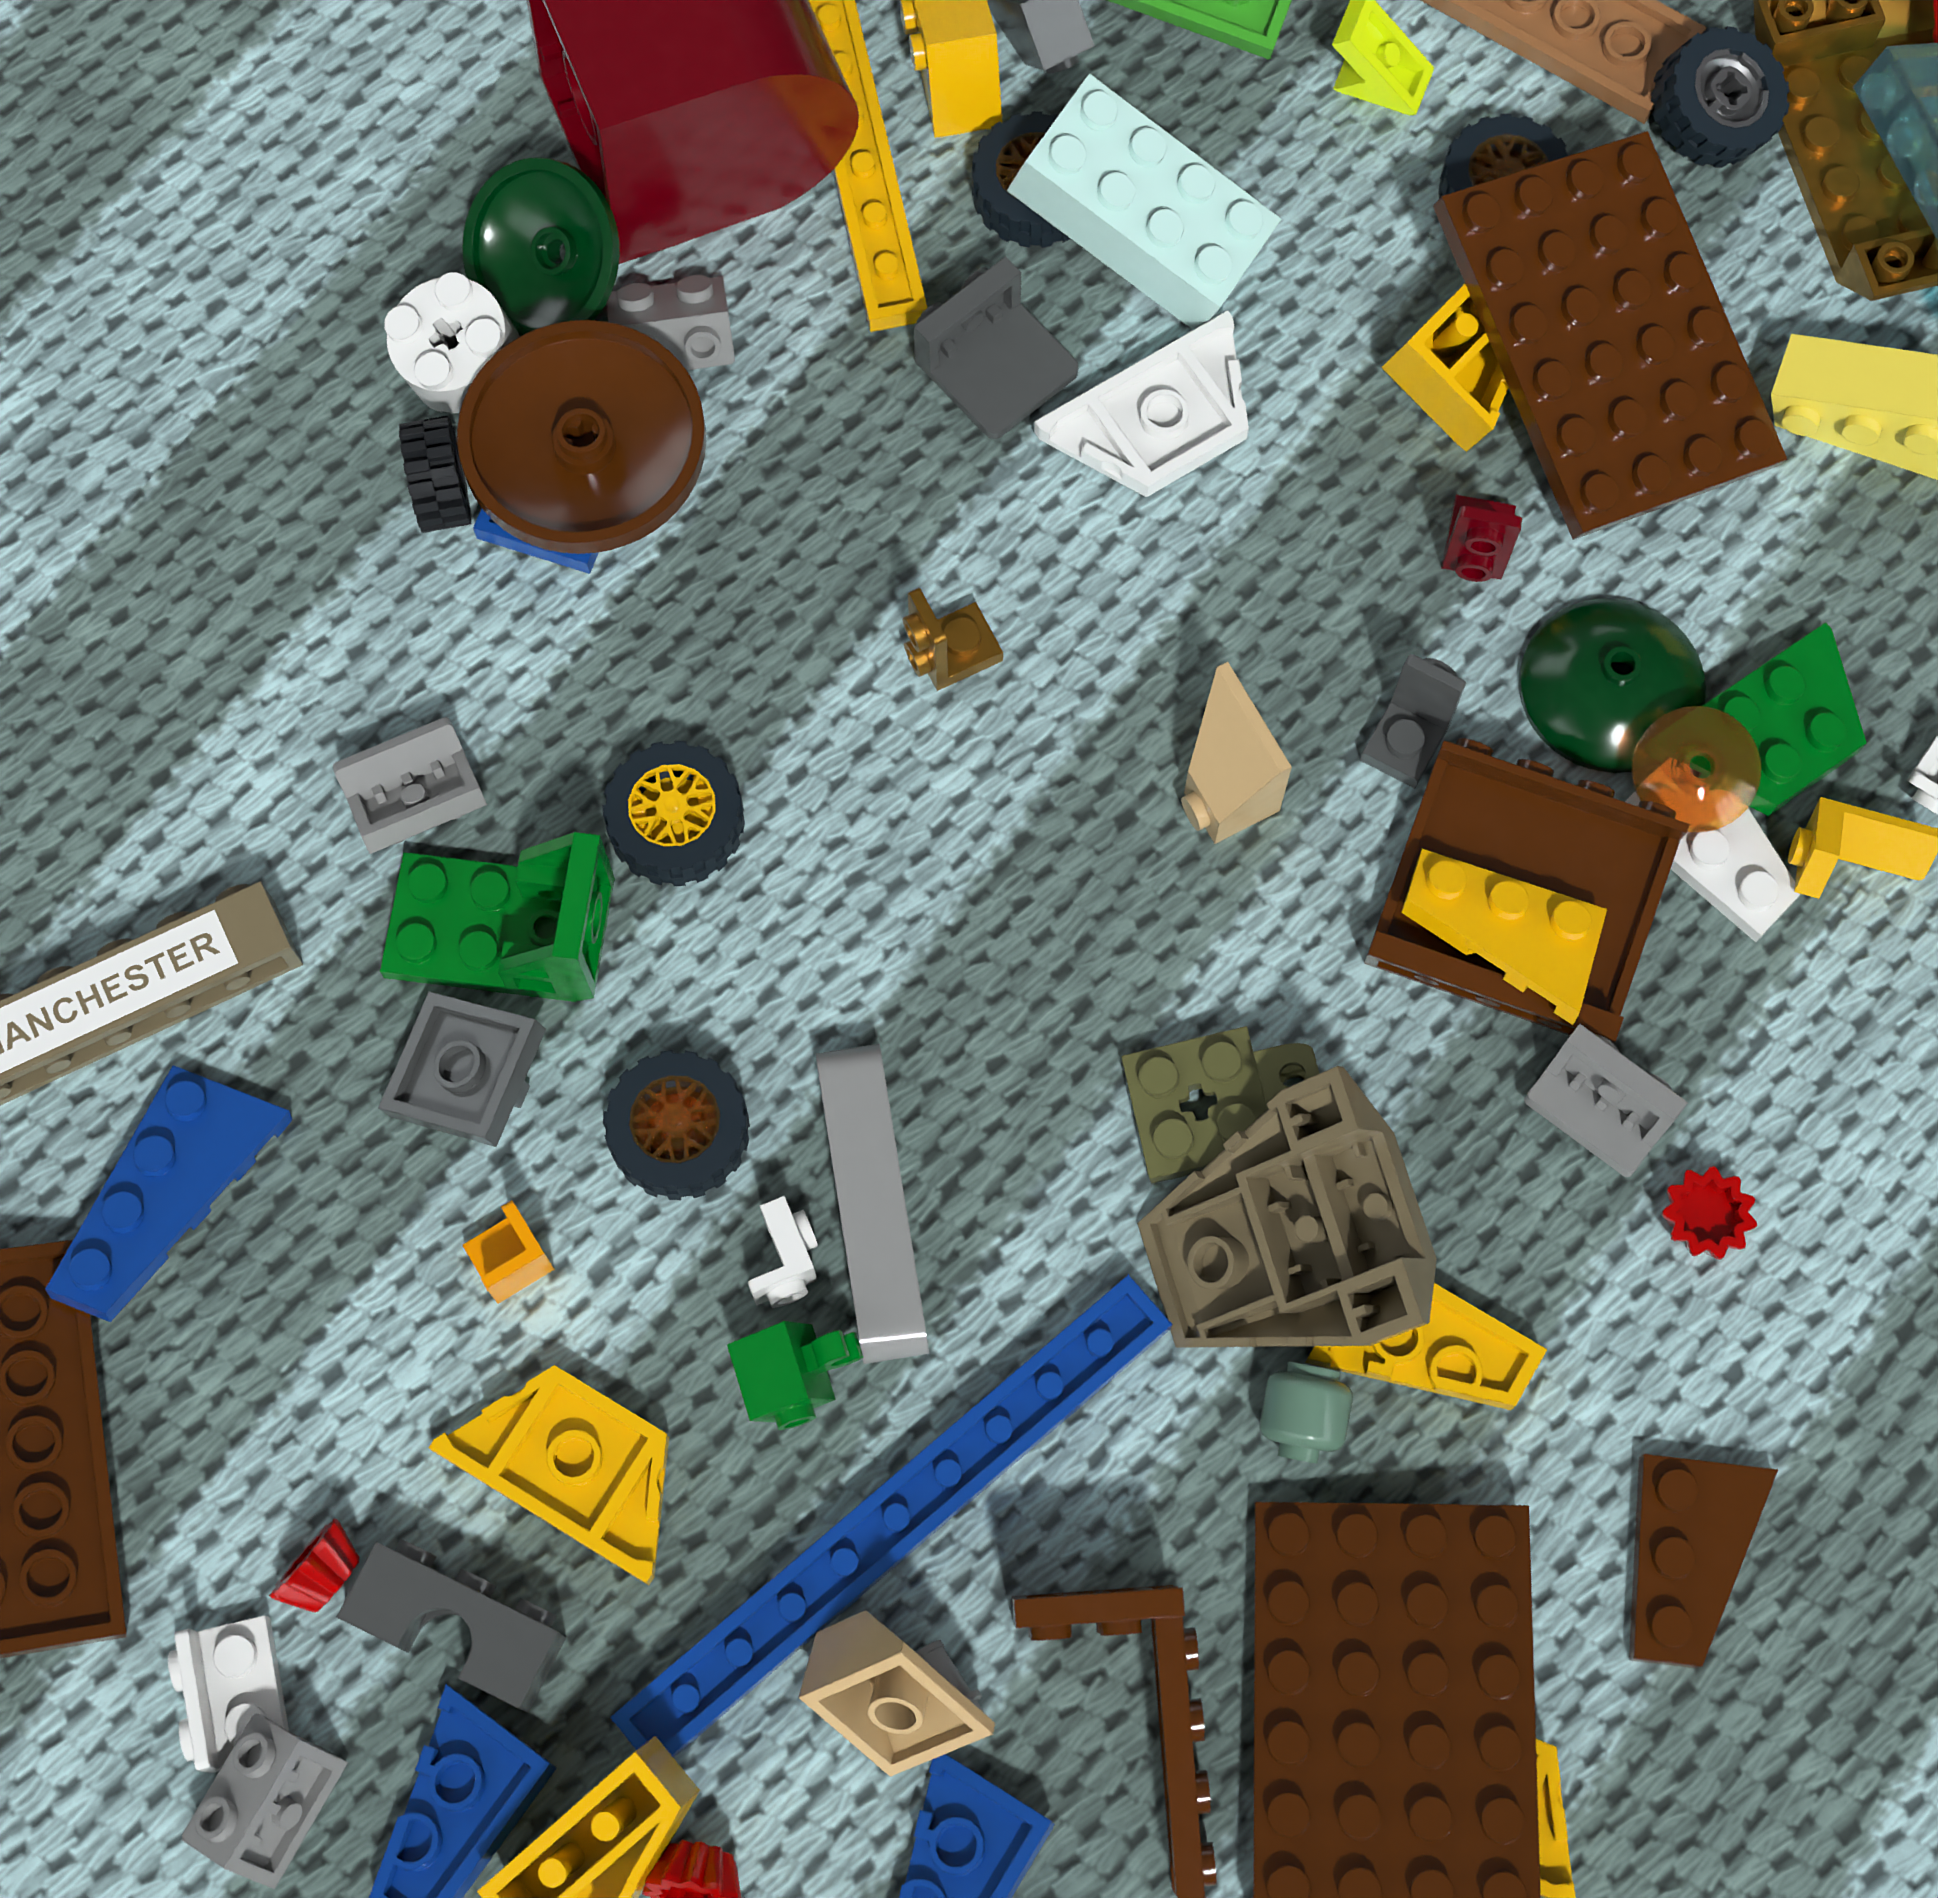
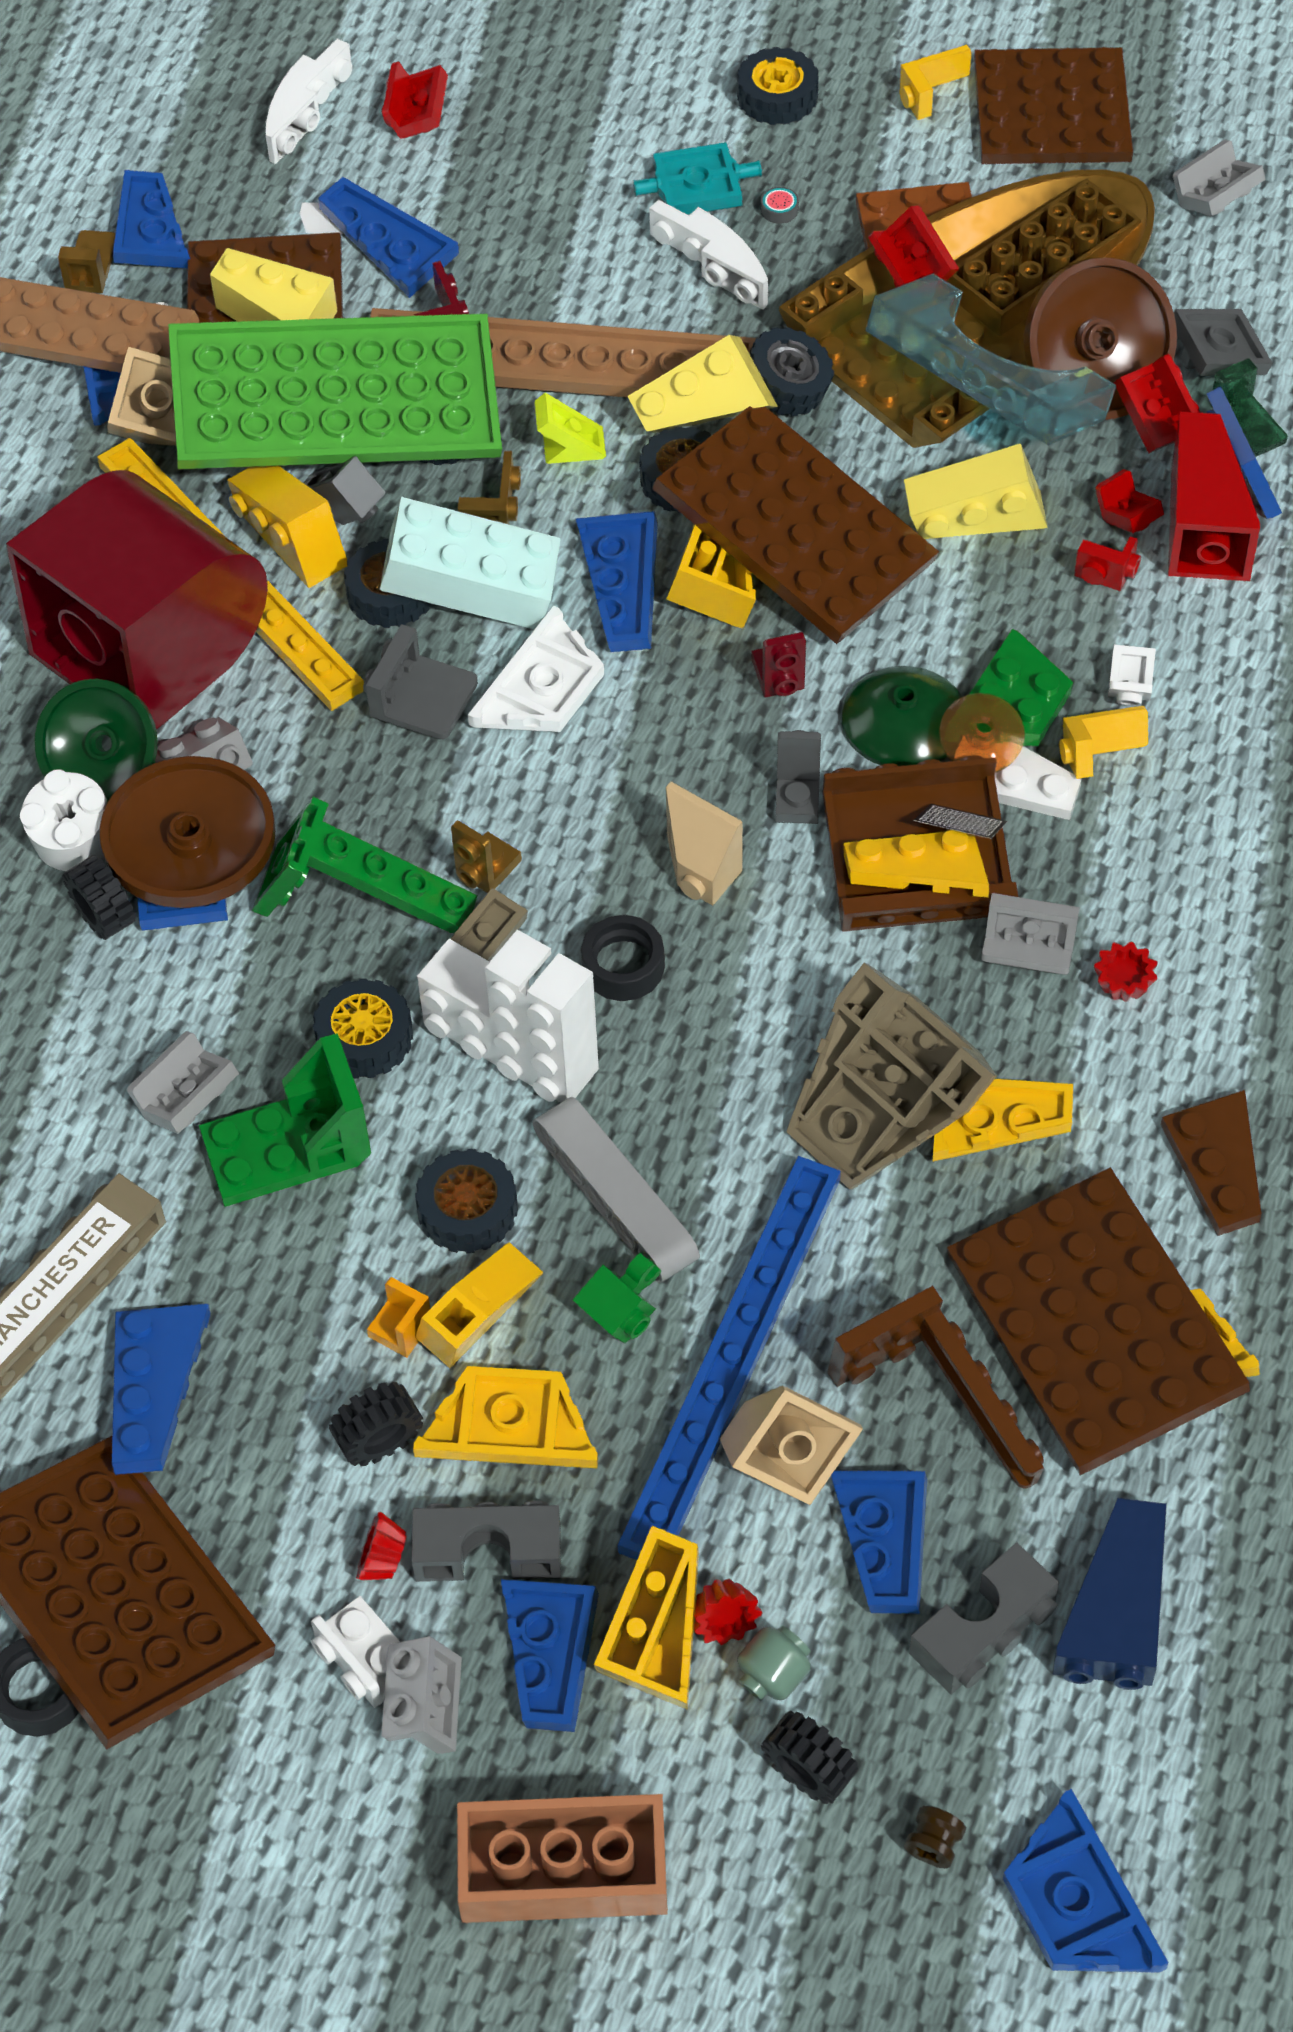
camera: 25 degrees left, 15 degrees down
dark grey hinge [378,992,546,1147] -> none
white bracket [748,1196,818,1308] -> none
olive plate [1121,1026,1319,1184] -> none
sand green head [1259,1361,1353,1464] -> none
none -> green bracket [252,796,478,934]
none -> black tyre [329,1382,423,1466]
none -> yellow slope [415,1242,543,1368]
none -> white piece [417,929,599,1103]
none -> dark tan plate [450,888,528,961]
none -> pearl gold bracket [458,451,521,525]
none -> blue wing [575,511,658,652]
none -> black tyre [581,915,665,1001]
none -> light yellow wedge [627,335,778,433]
none -> black sticker [914,803,1008,839]

